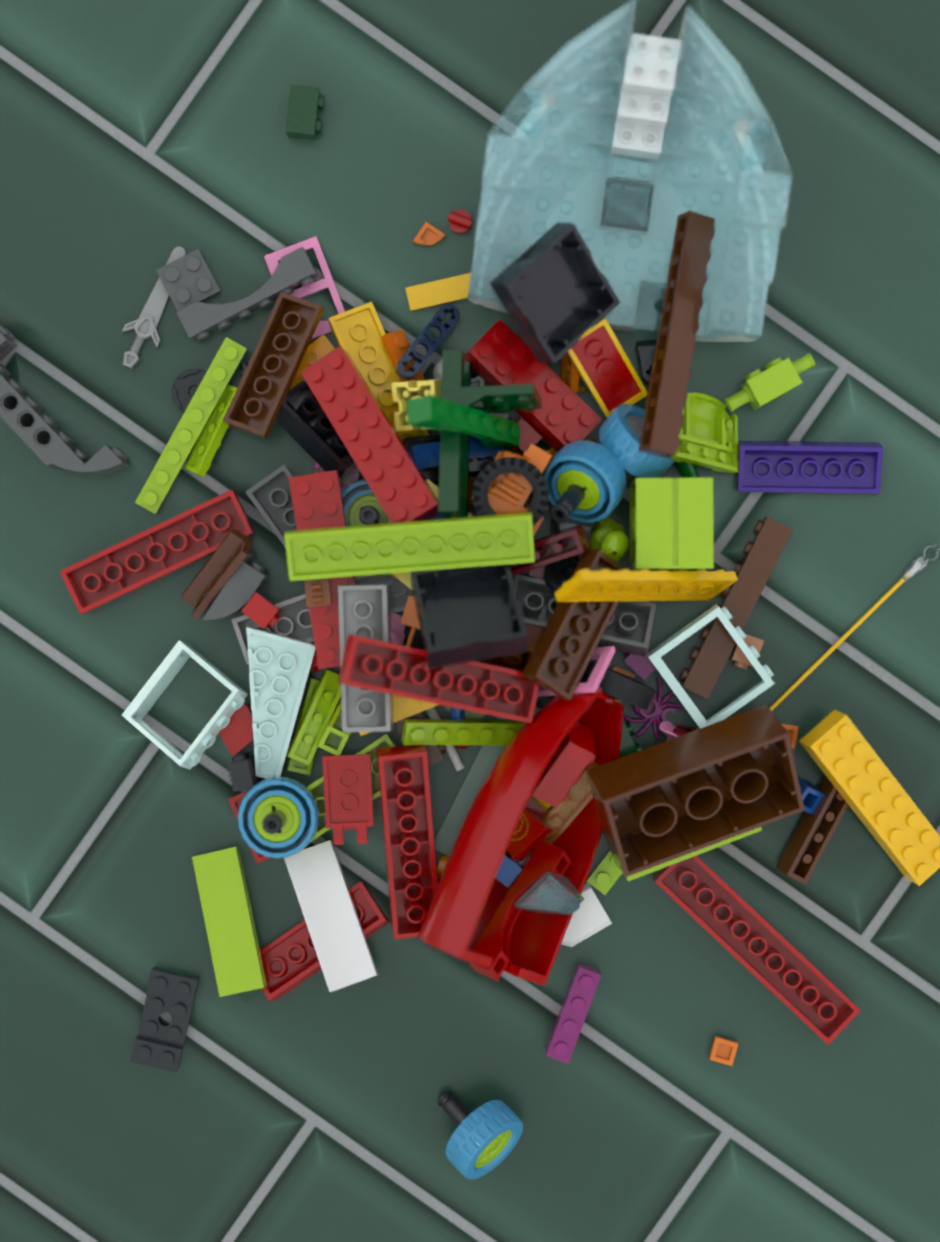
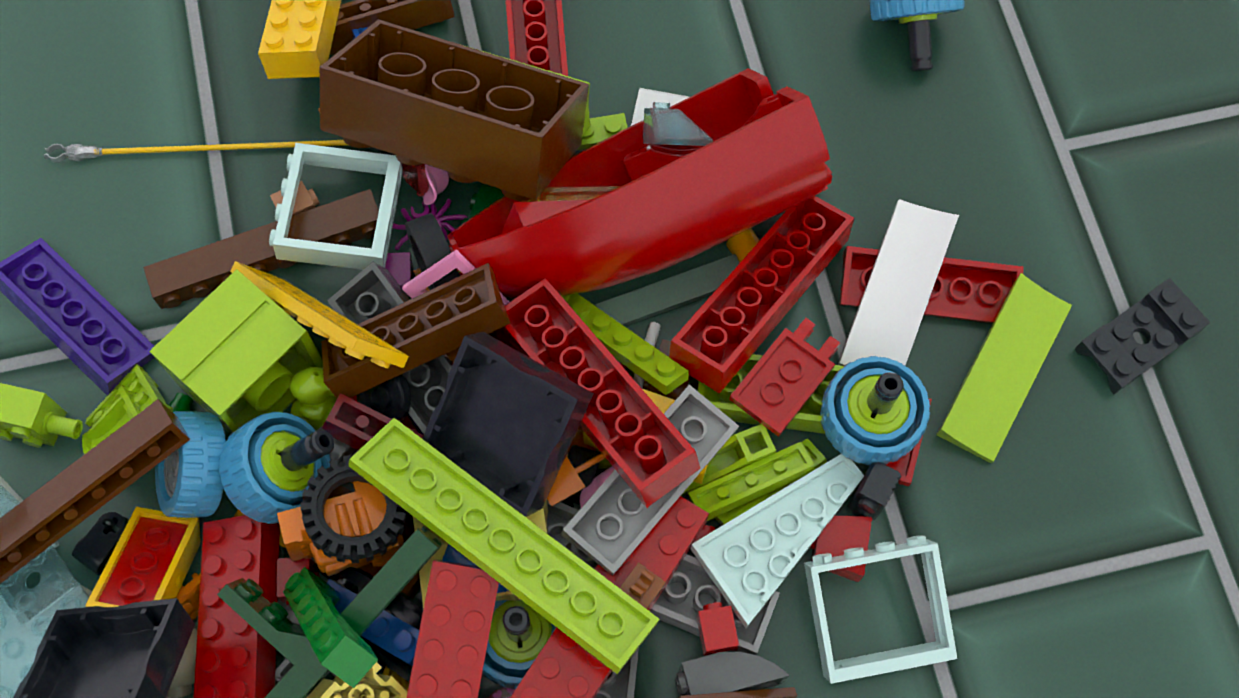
camera: 140 degrees left, 20 degrees down
magenta brick [545,962,601,1064] -> none

